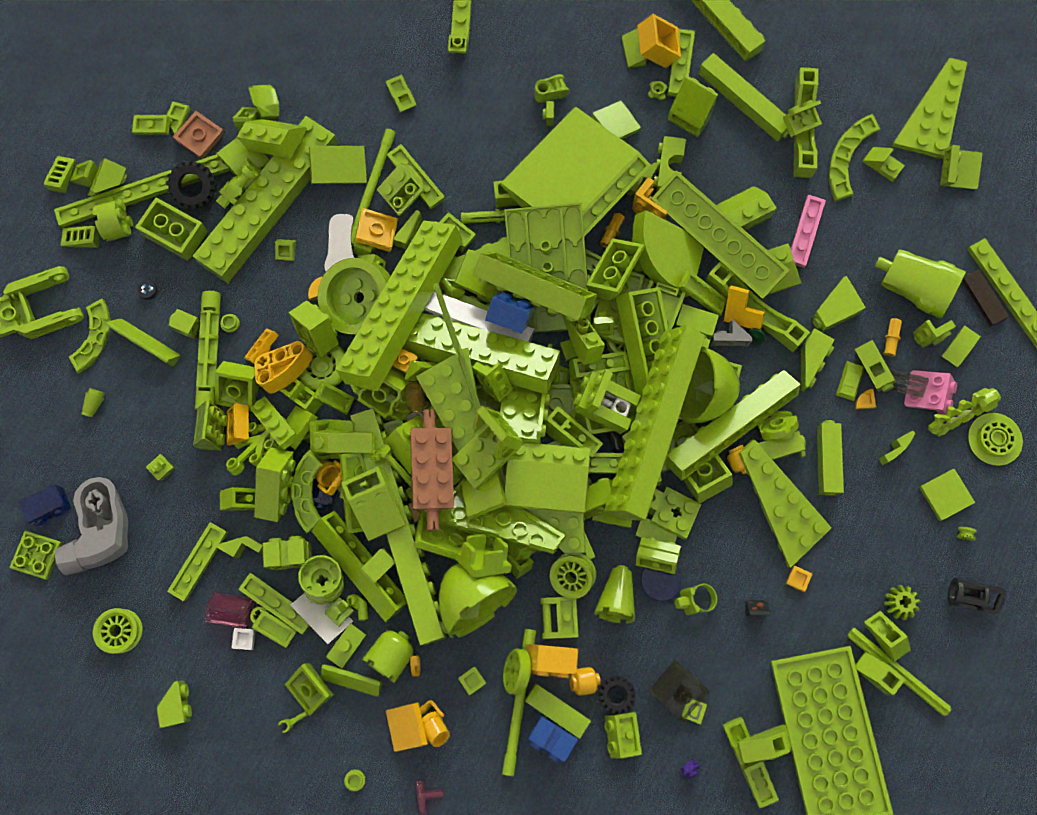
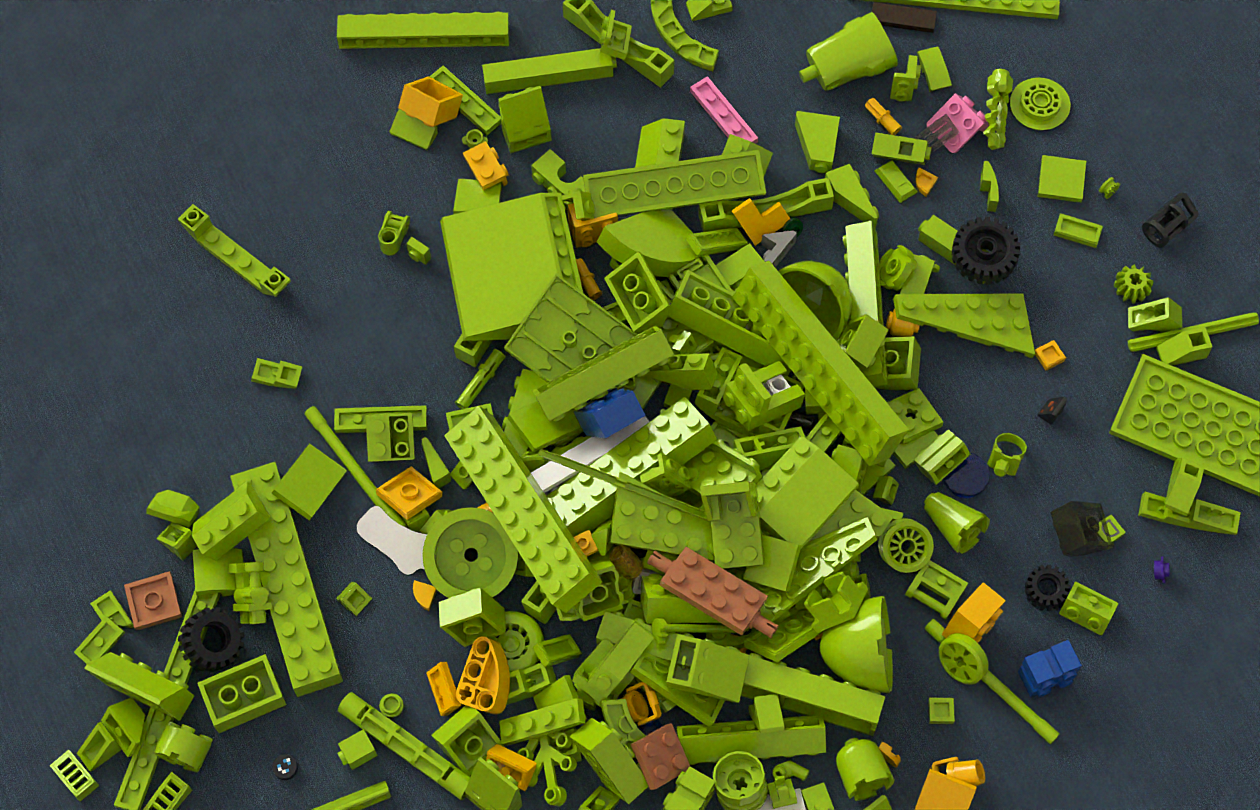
camera: 55 degrees left, 10 degrees down
lime slope [525,684,591,739] -> none
yellow head [569,667,601,696] -> none
none -> lime slope [84,652,194,721]
none -> yellow bracket [463,141,509,191]
none -> lime bracket [561,188,595,221]
none -> nougat plate [631,723,691,790]
none -> lime slope [836,314,889,370]
none -> lime slope [873,476,899,505]
none -> black wheel [952,217,1020,285]
none -> lime tile [1053,213,1103,248]

